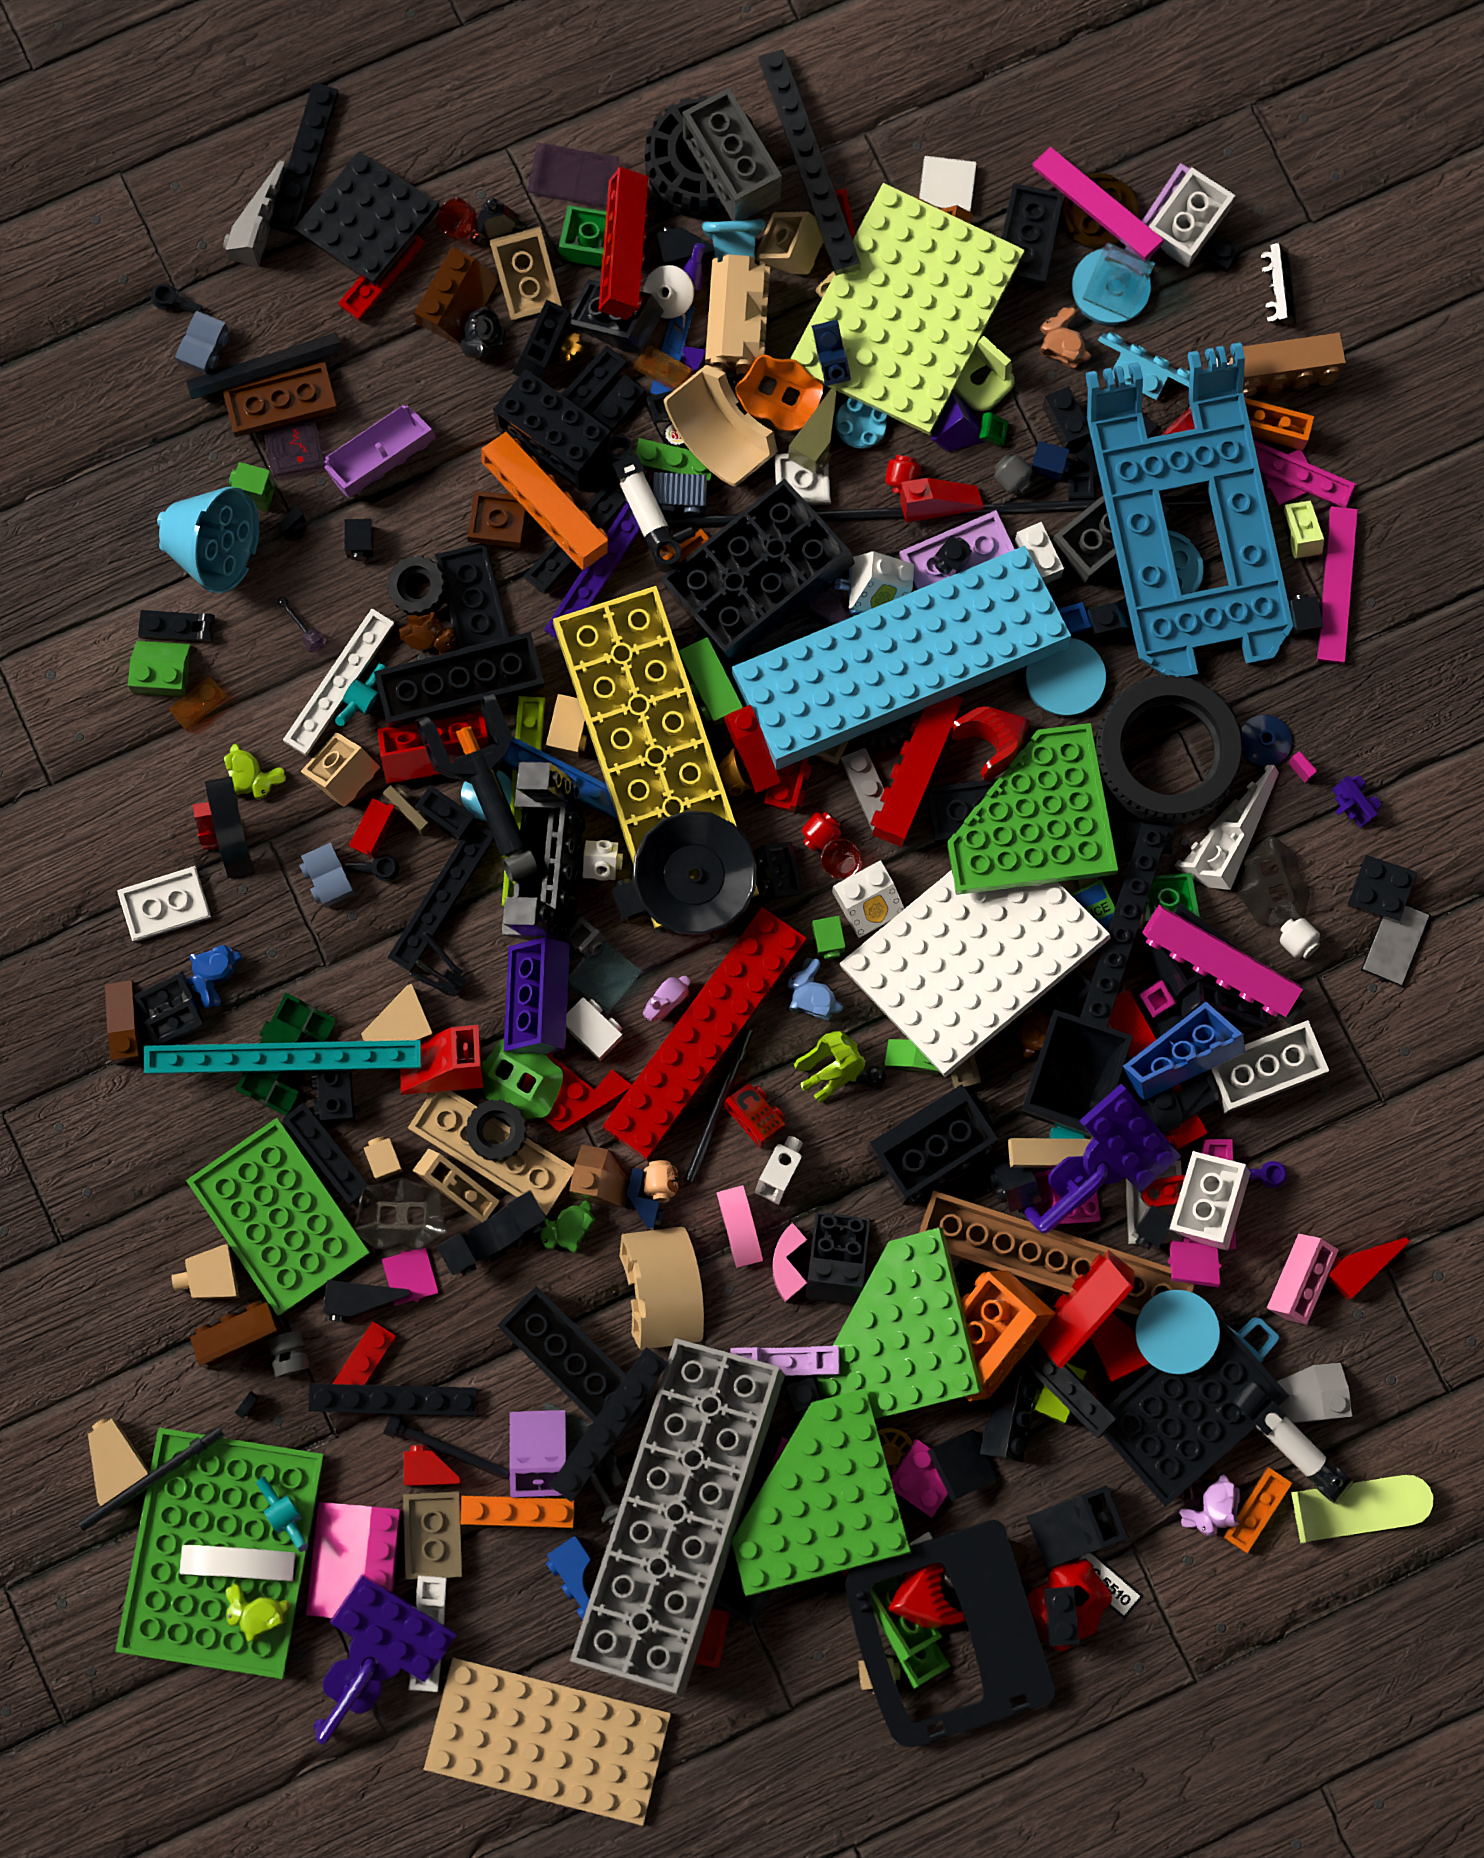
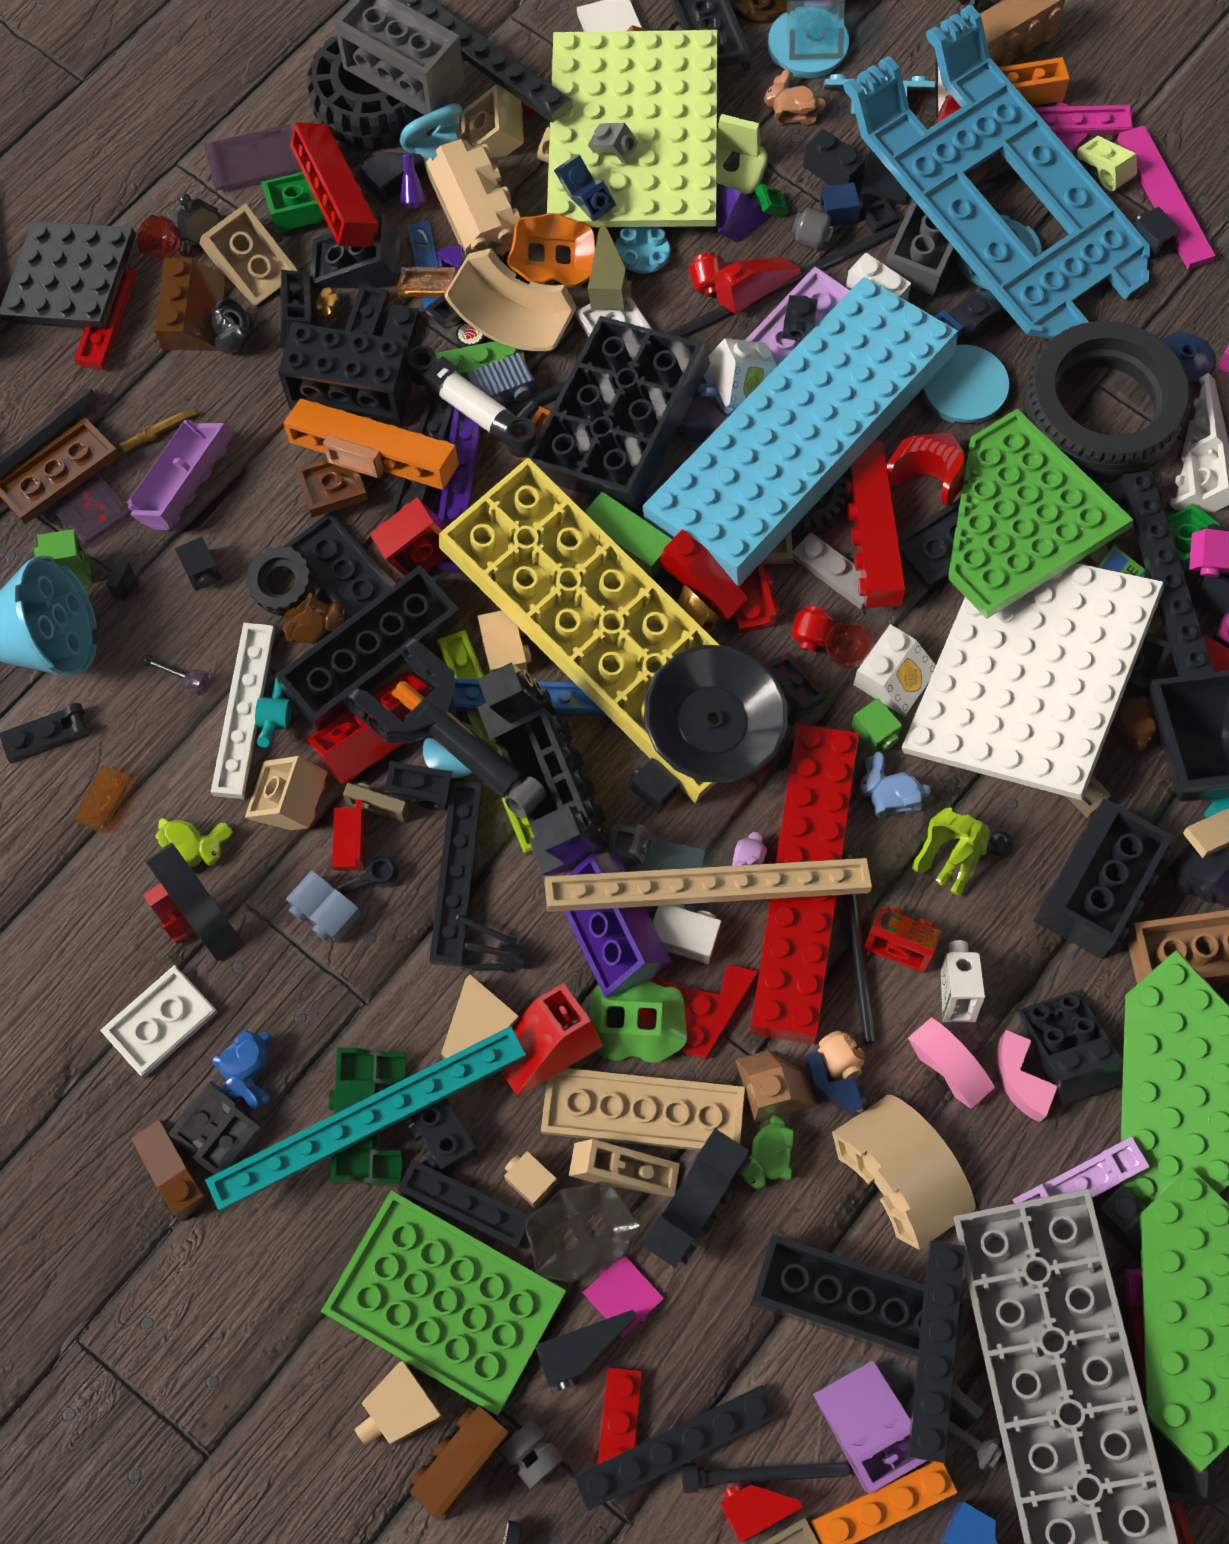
camera: 20 degrees left, 10 degrees down
bright green slope [128,641,191,697] -> none
black tyre [466,1099,527,1162] -> none
white brick [583,840,623,881] -> none
white dish [644,265,694,319] -> none
bright green slope [884,1039,939,1076] -> none
none -> pearl gold piece [119,411,197,454]
none -> nougat tile [323,435,384,478]
none -> red brick [370,497,448,576]
none -> tan plate [544,858,872,912]
none -> dark grey bracket [588,123,638,163]

